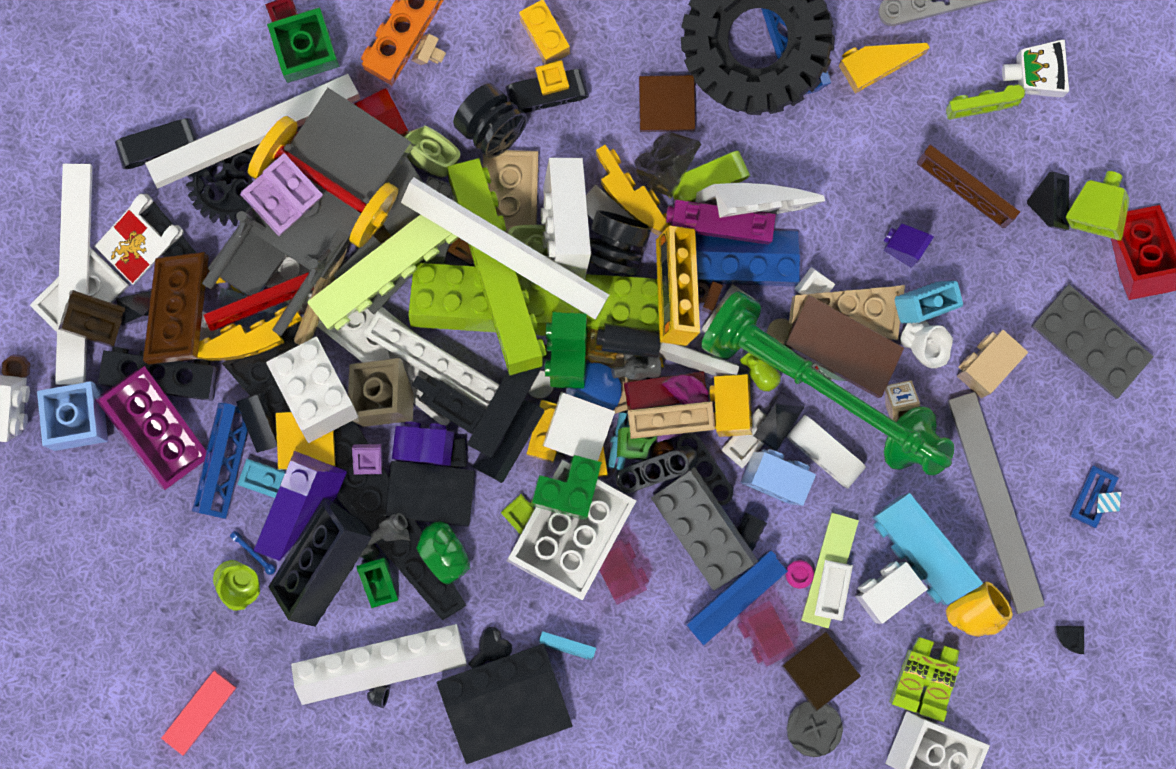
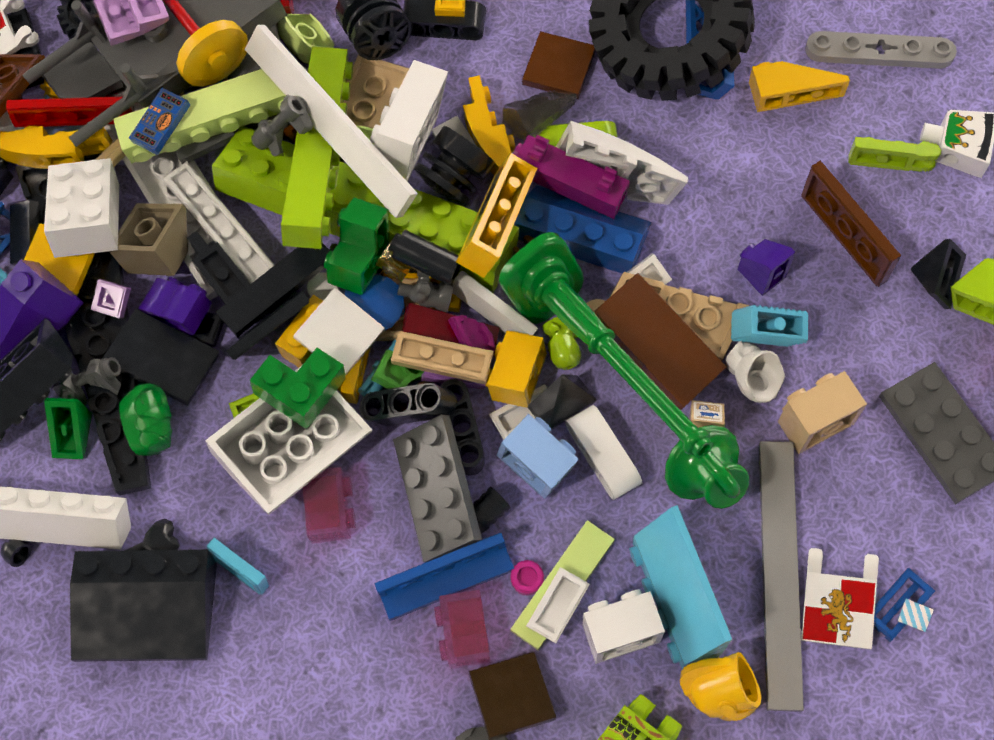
camera: 25 degrees right, 15 degrees down
none -> tile [129,88,190,155]
none -> dark grey piece [251,95,313,156]
none -> flag [801,548,879,650]

